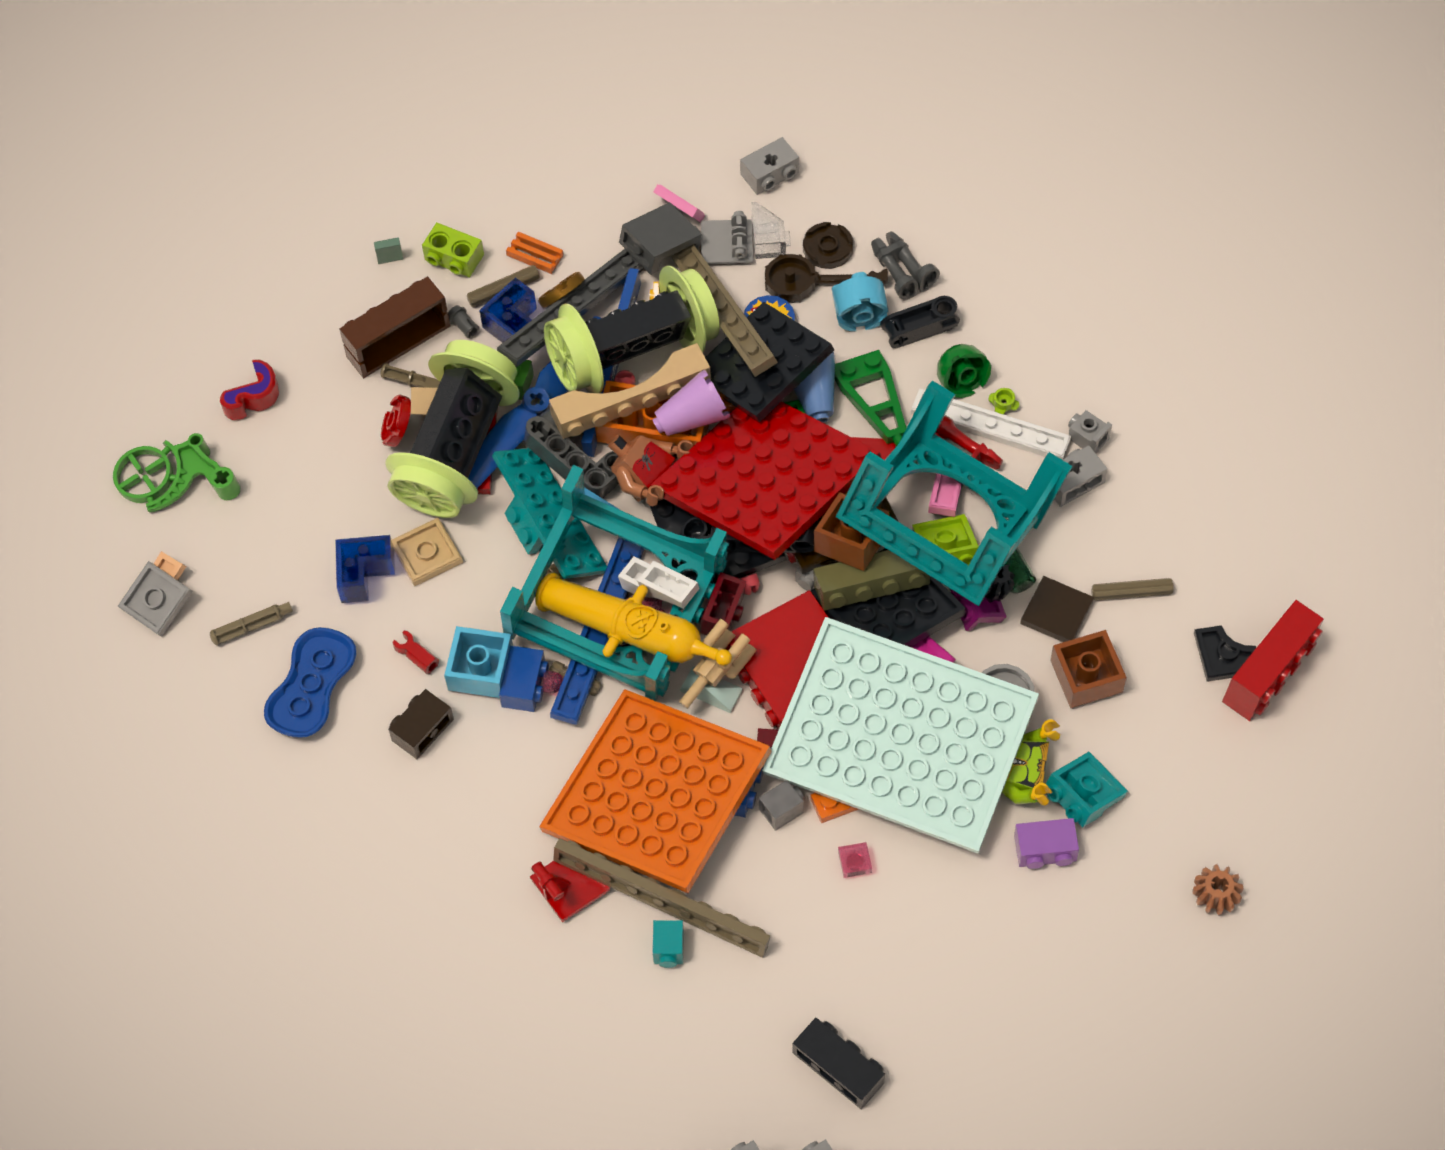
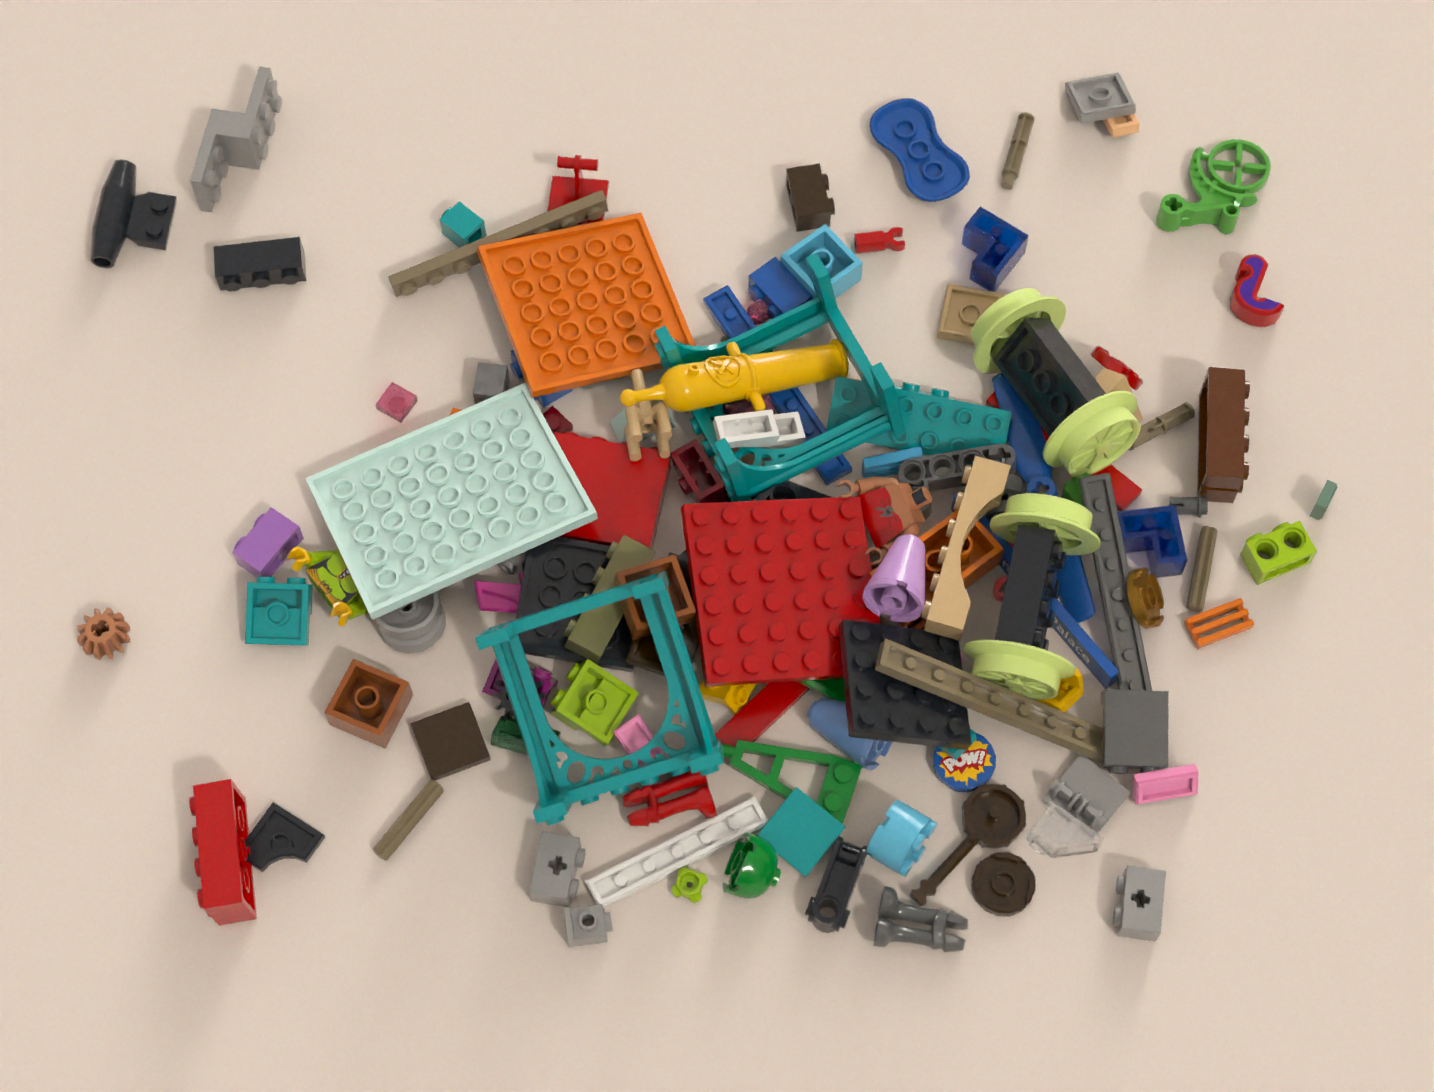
camera: 130 degrees right, 5 degrees up
none -> teal tile [757,787,846,877]

